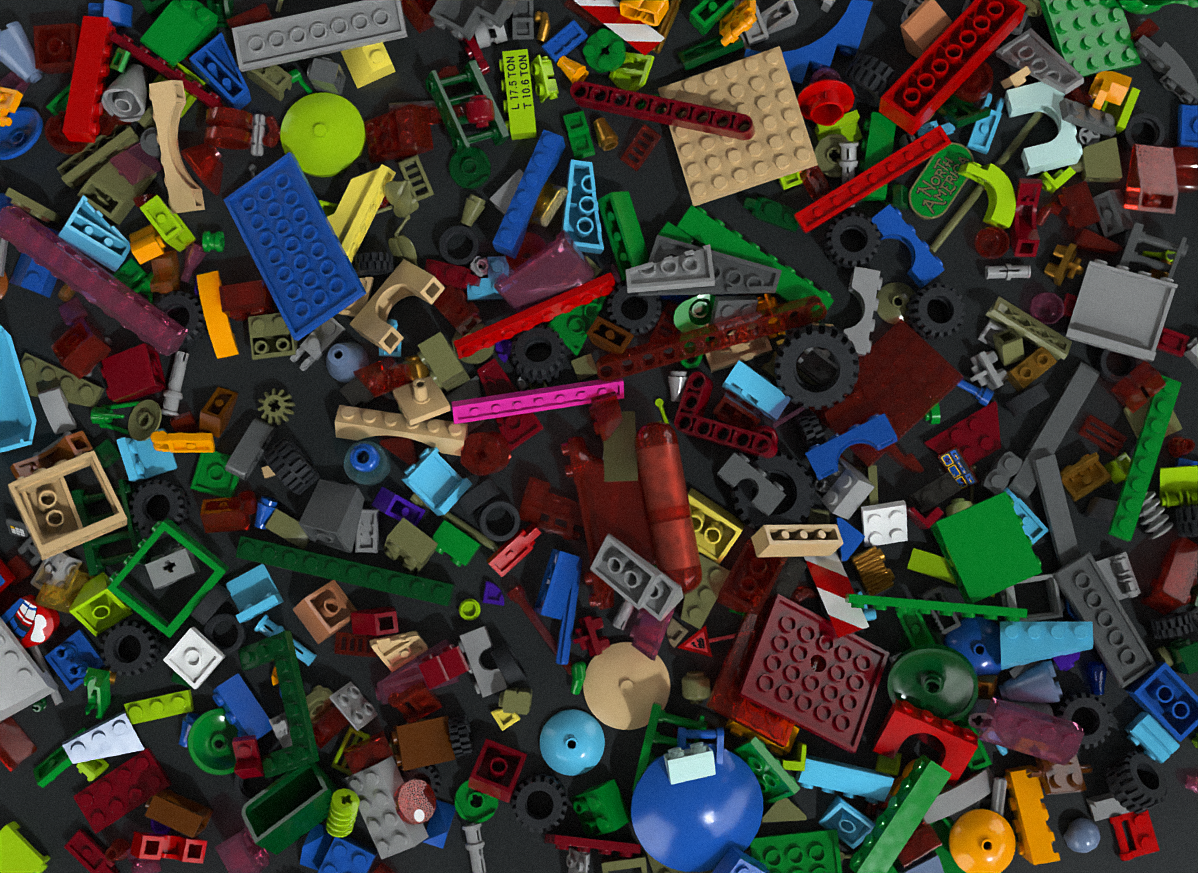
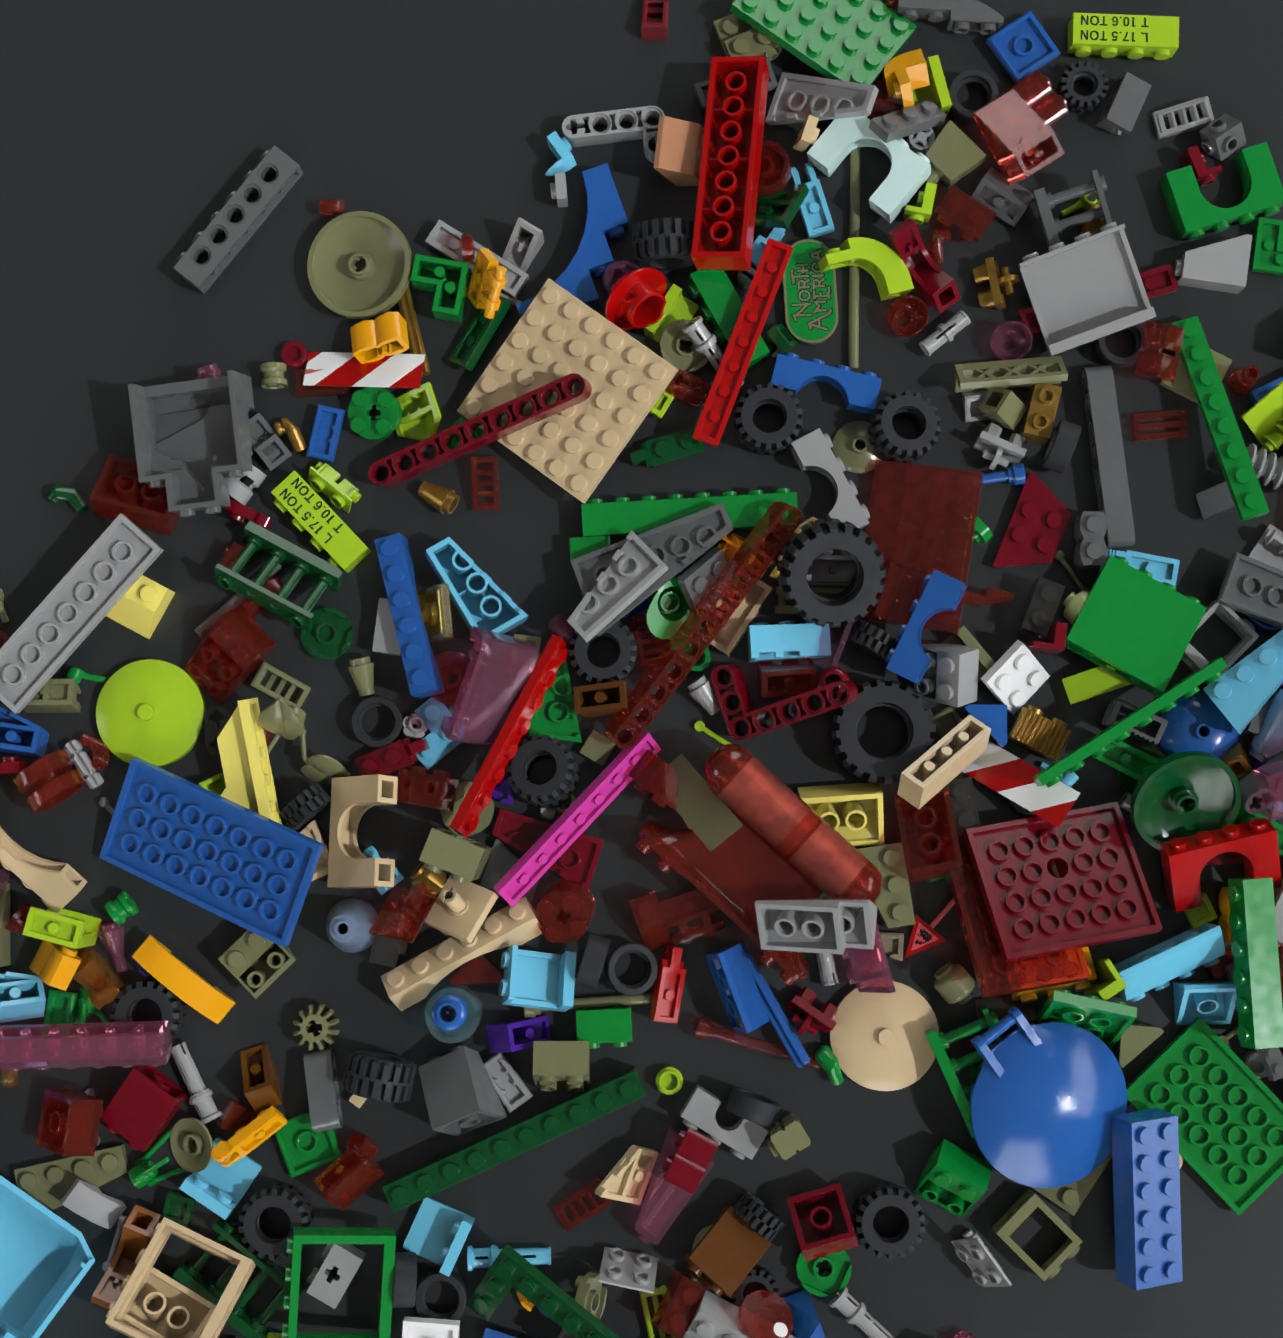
camera: 40 degrees left, 0 degrees up
clear pink slope [58,297,88,326] -> none
clear red slope [180,143,224,196] -> none
clear red brick [219,280,275,321] -> none
blue cone [254,496,278,529] -> none
olive slope [265,508,310,550] -> none
light grey hinge [290,317,346,371] -> none
nougat slope [292,580,357,644] -> none
dark grey brick [307,57,346,96] -> none
clear red slope [312,706,350,749] -> none
dark red slope [350,606,399,636] -> none
clear red plate [388,681,442,723] -> none
dark red head [465,95,495,128] -> none
dark purple tile [483,581,505,606] -> none
light yellow tile [491,708,521,731] -> none
medium azure dish [540,709,605,776] -> none
dark red wing [544,834,641,857] -> none
light orange cone [557,55,589,84] -> none
green slope [563,111,595,160] -> none
green brick [597,191,649,281] -> none
light aqua slope [663,742,716,785] -> none
dark grey arch [716,452,786,516] -> none
clear red arm [789,586,819,605] -> none
tile [938,444,979,492] -> none
dark grey tile [1032,454,1080,568] -> none
pearl gold bracket [1060,452,1112,502] -> none
clear red slope [1072,229,1123,255] -> none
lime slope [1104,452,1131,484] -> none

